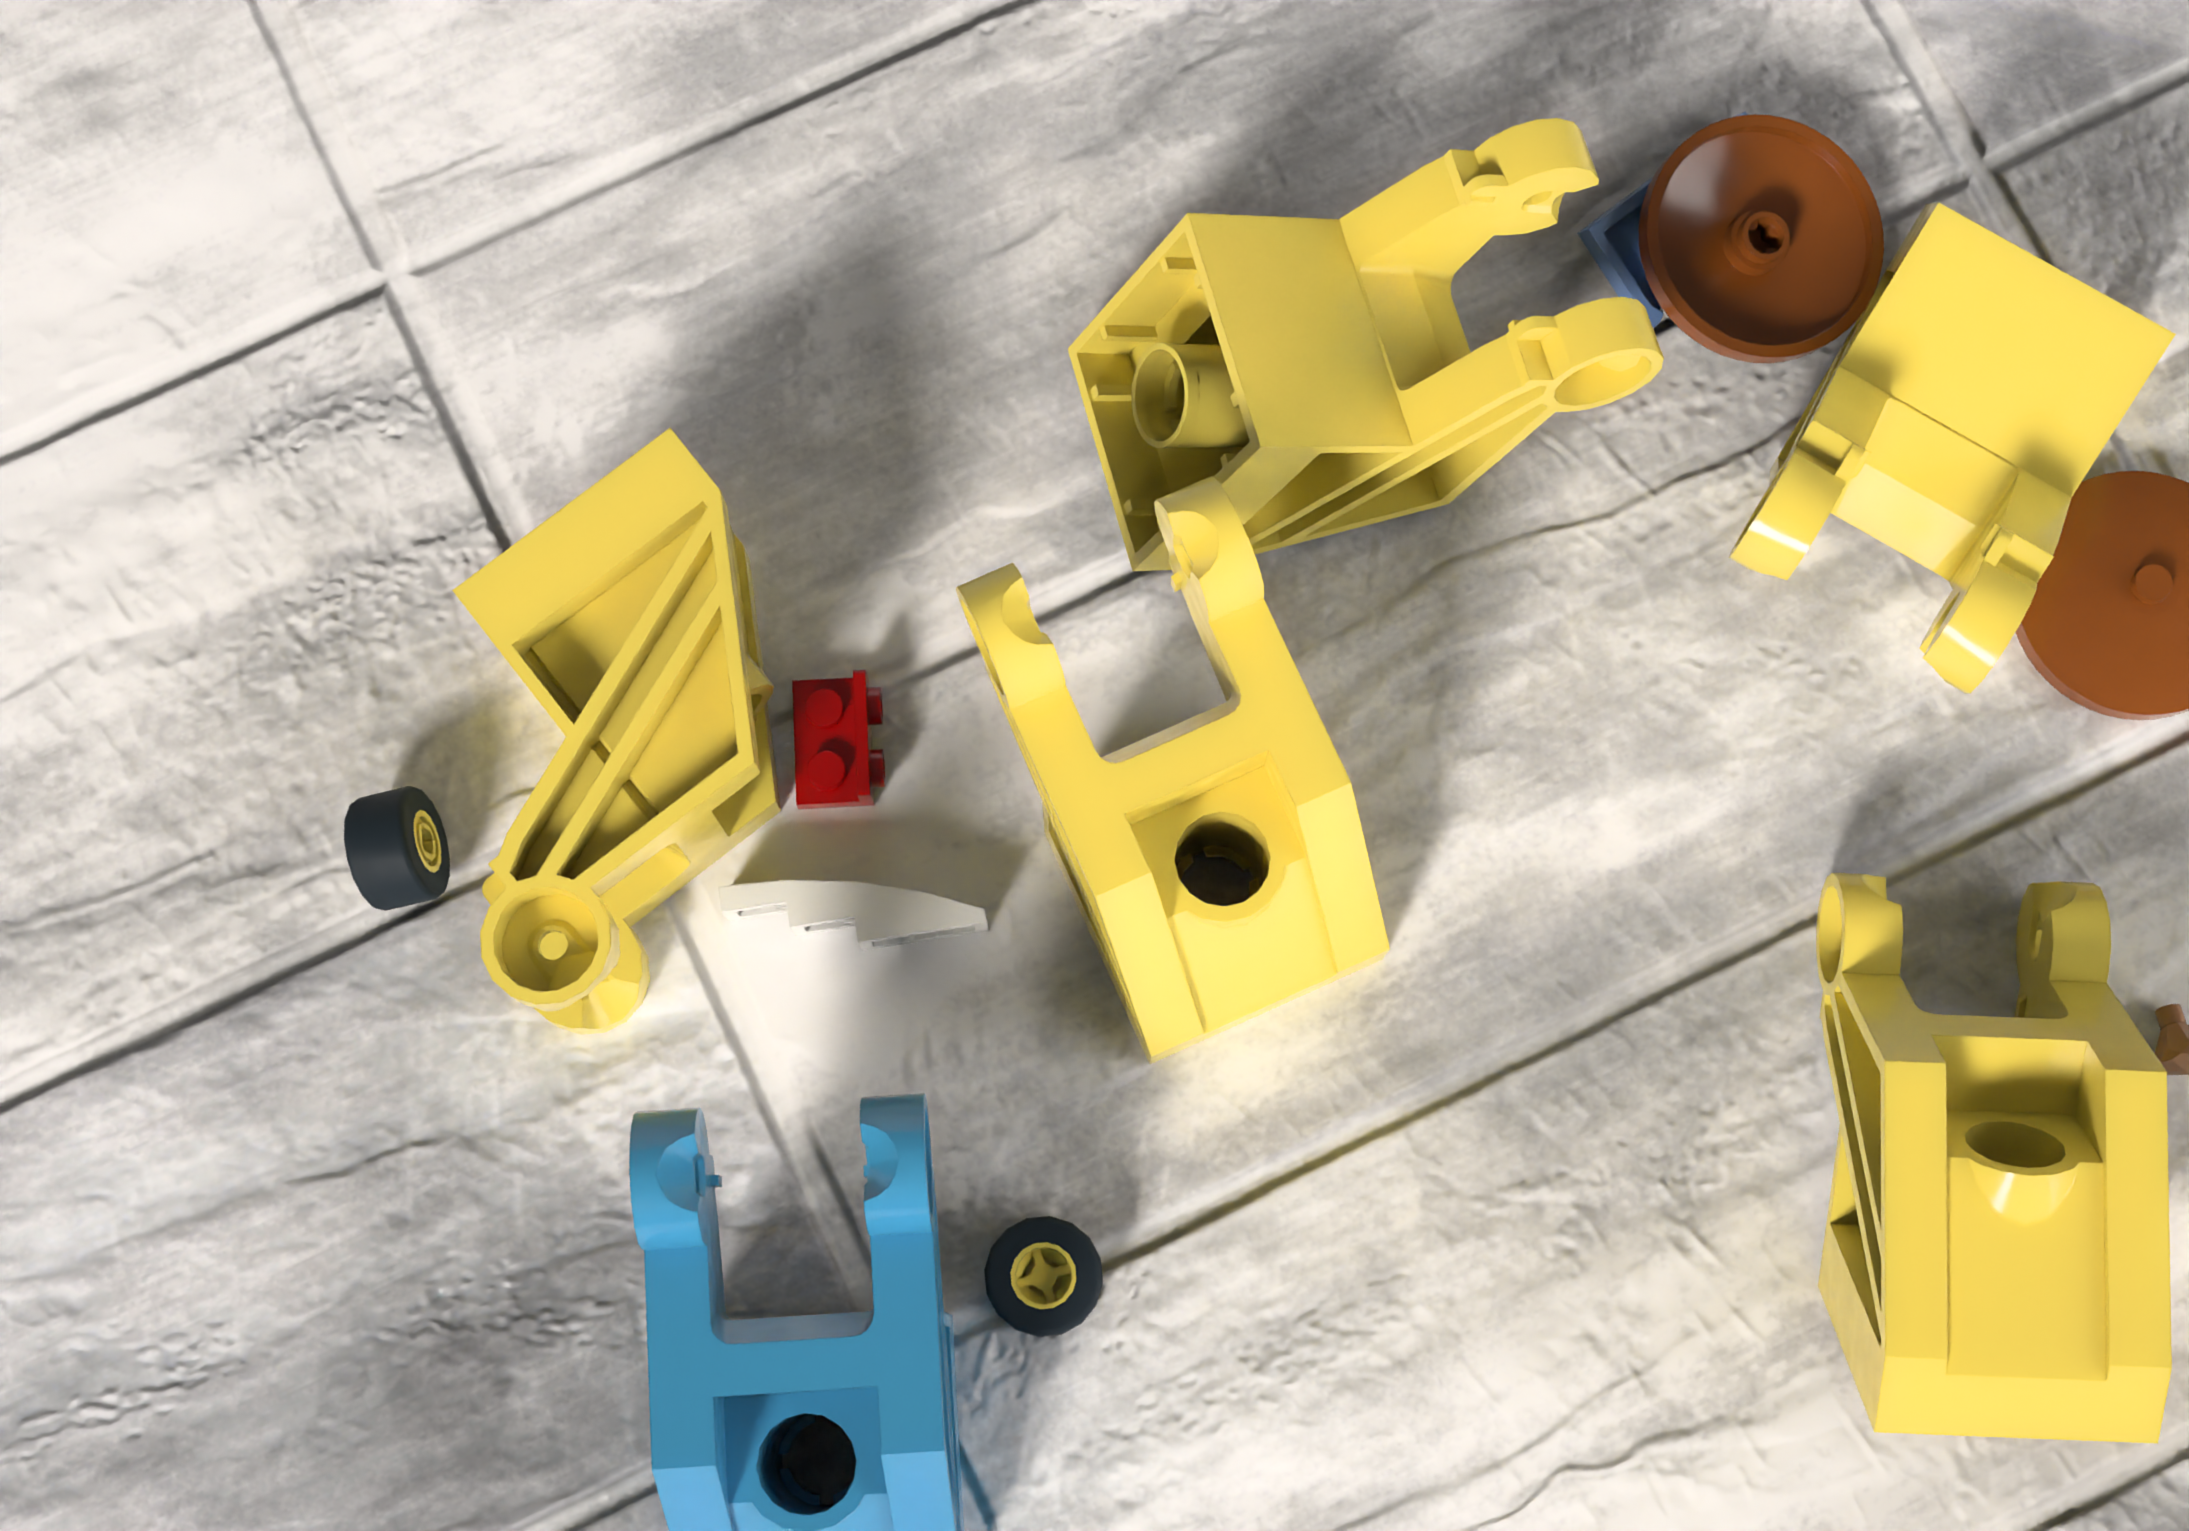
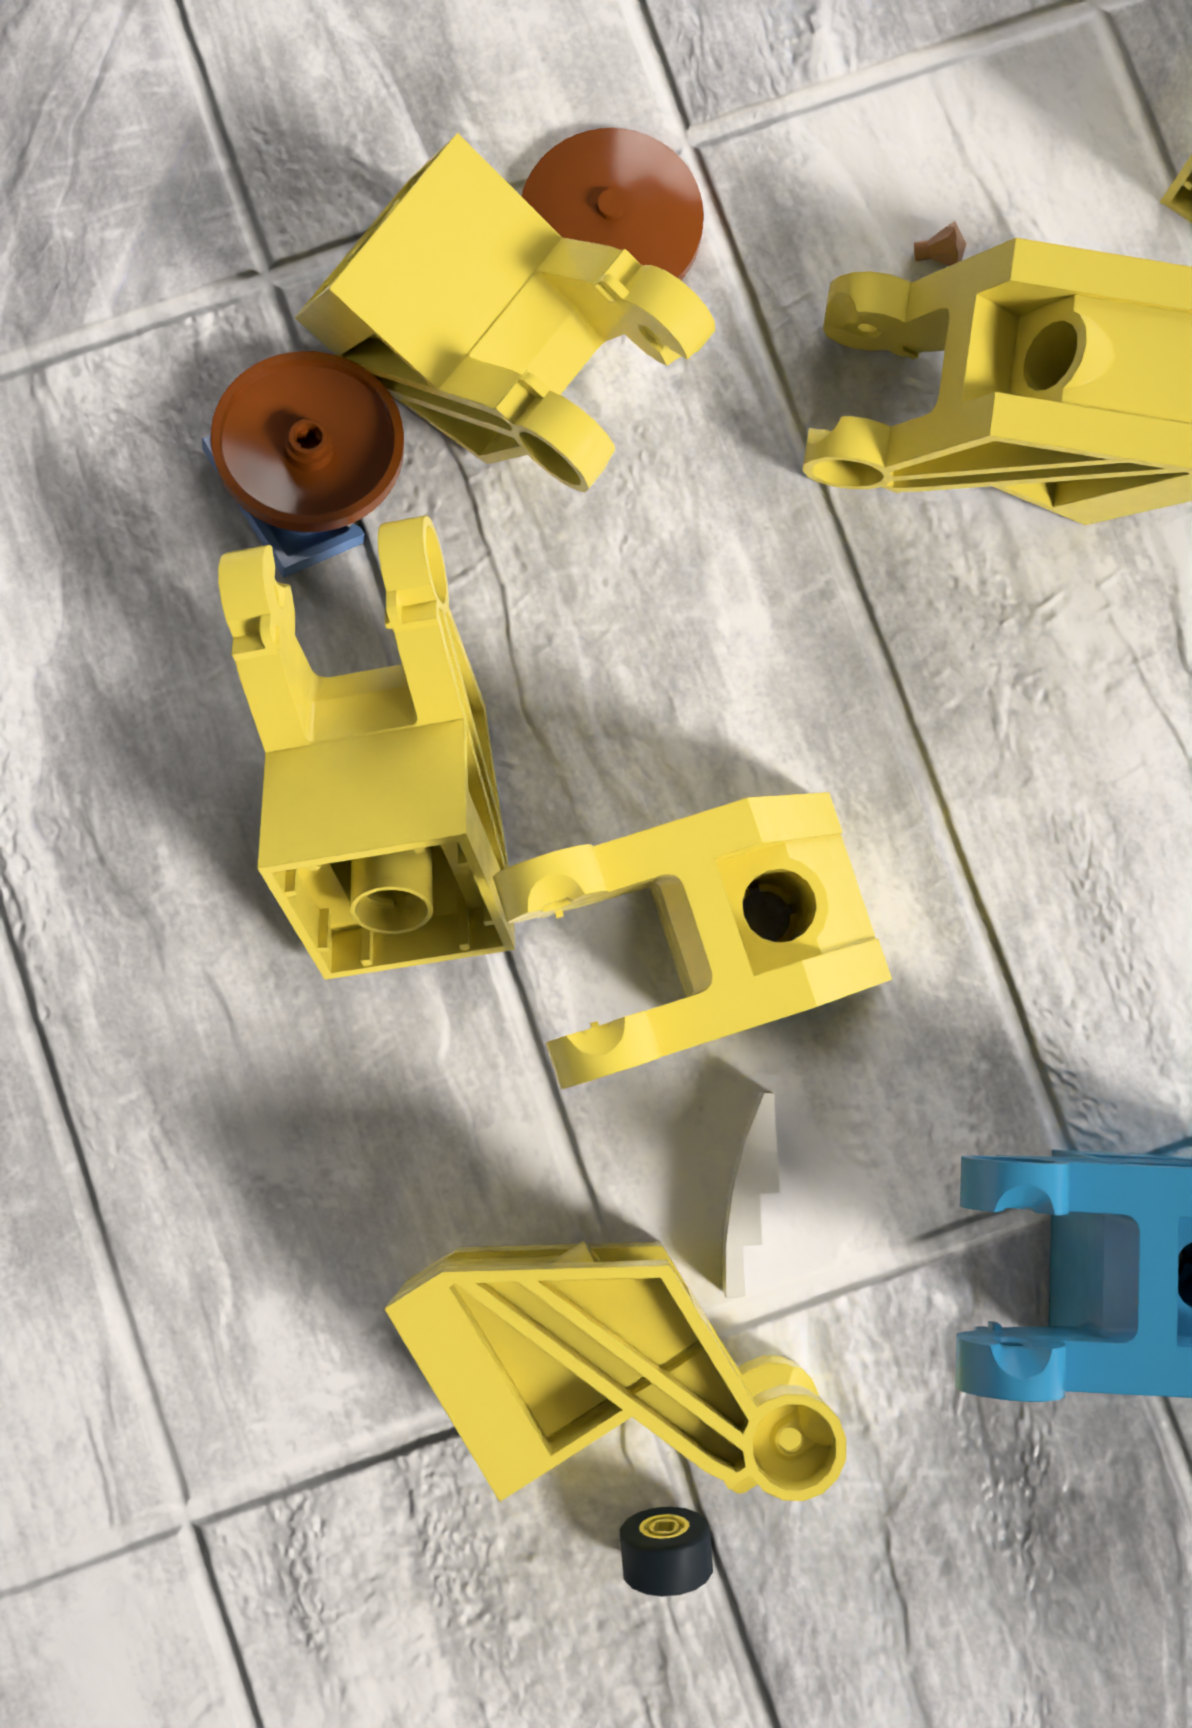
camera: 85 degrees left, 5 degrees up
red bracket [792,669,885,809] -> none
black wheel [984,1216,1103,1337] -> none

